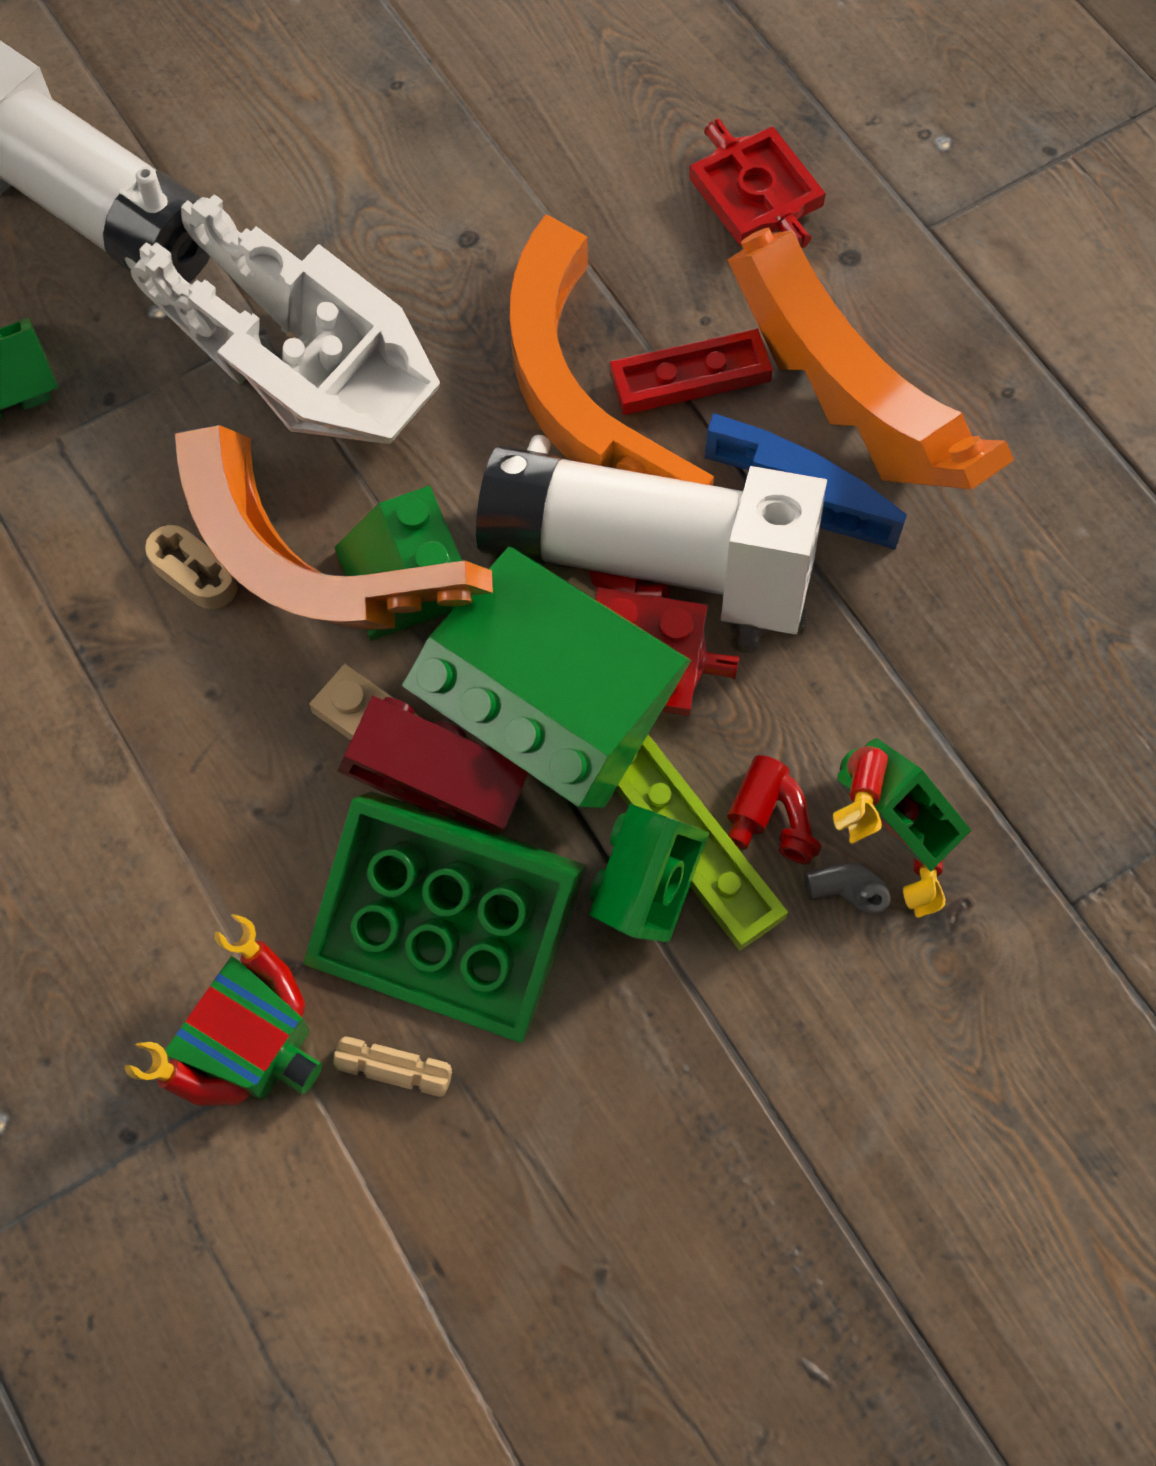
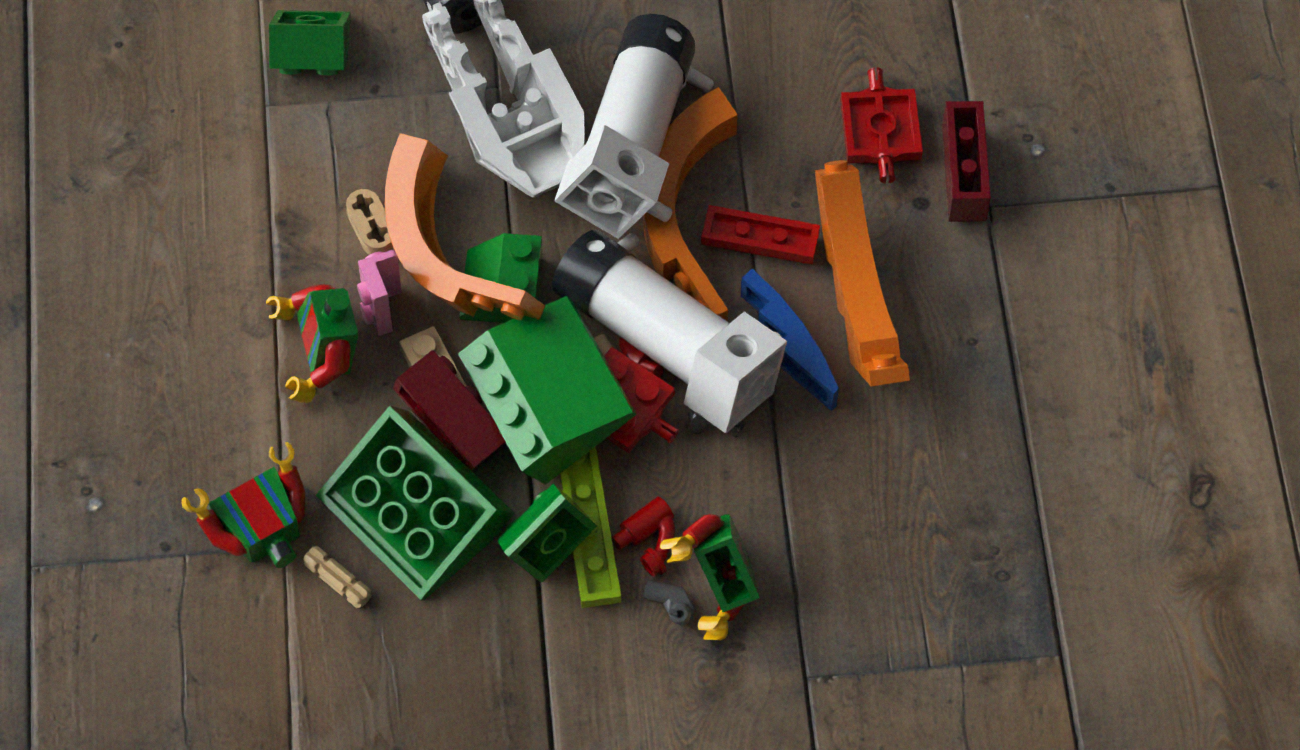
camera: 25 degrees right, 5 degrees down
none -> torso [266,284,358,403]
none -> bright pink bracket [357,250,402,336]
none -> white piece [554,14,714,239]
none -> dark red brick [942,101,991,222]

